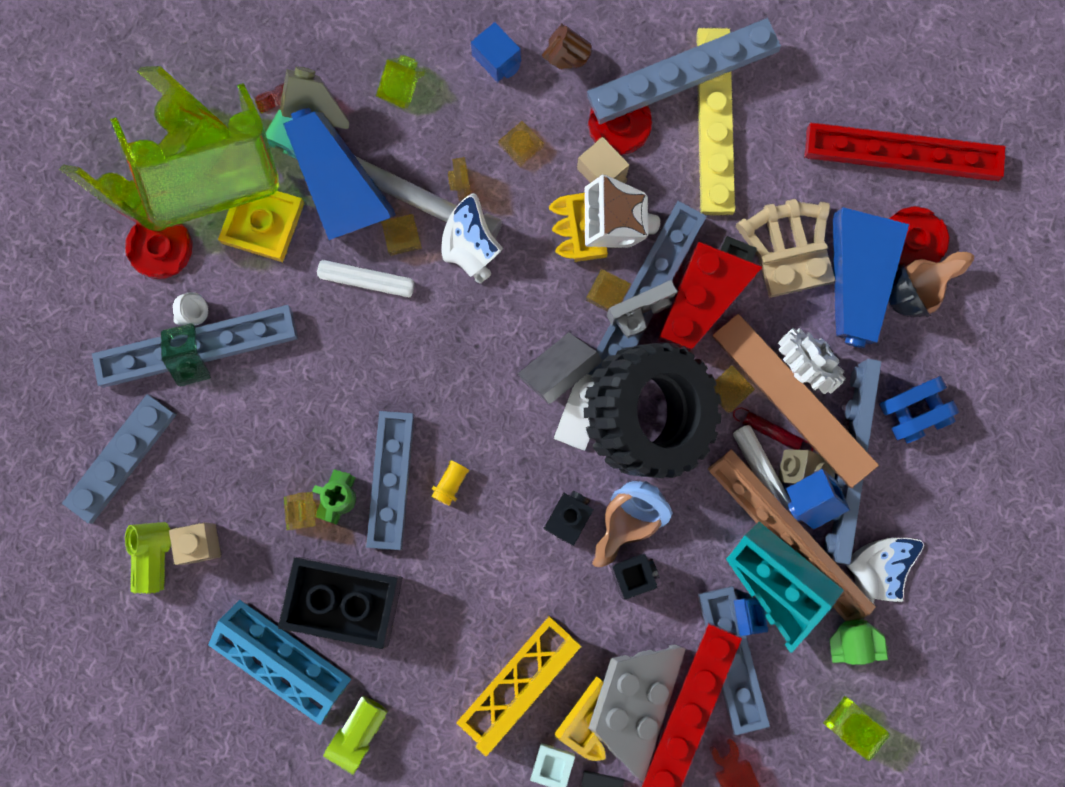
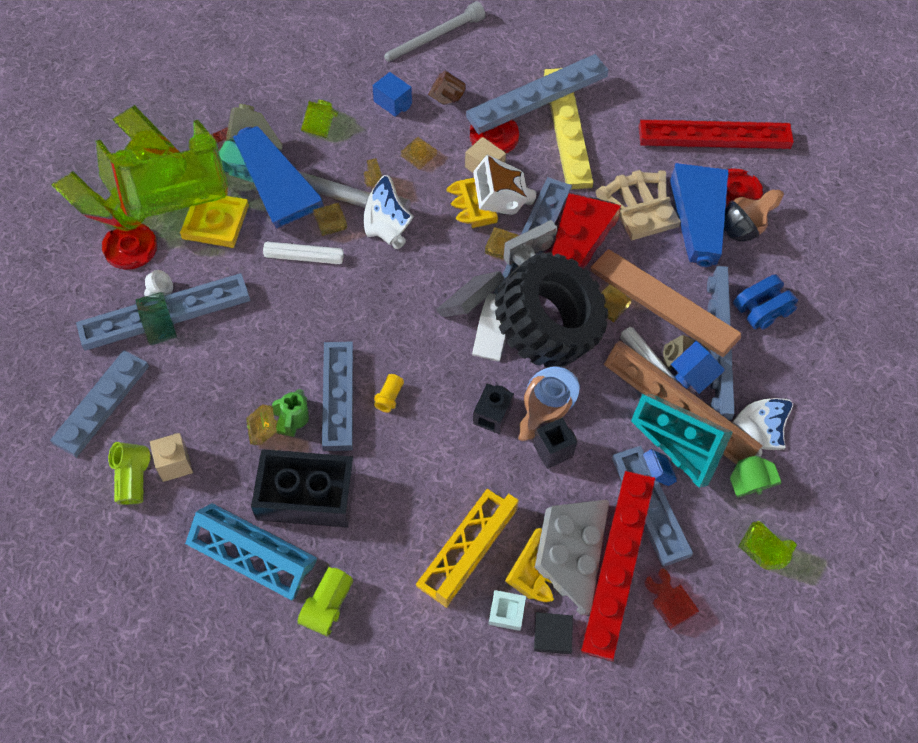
camera: 10 degrees left, 20 degrees down
dark red piece [733,407,813,452] -> none
white gear [778,328,846,394] -> none

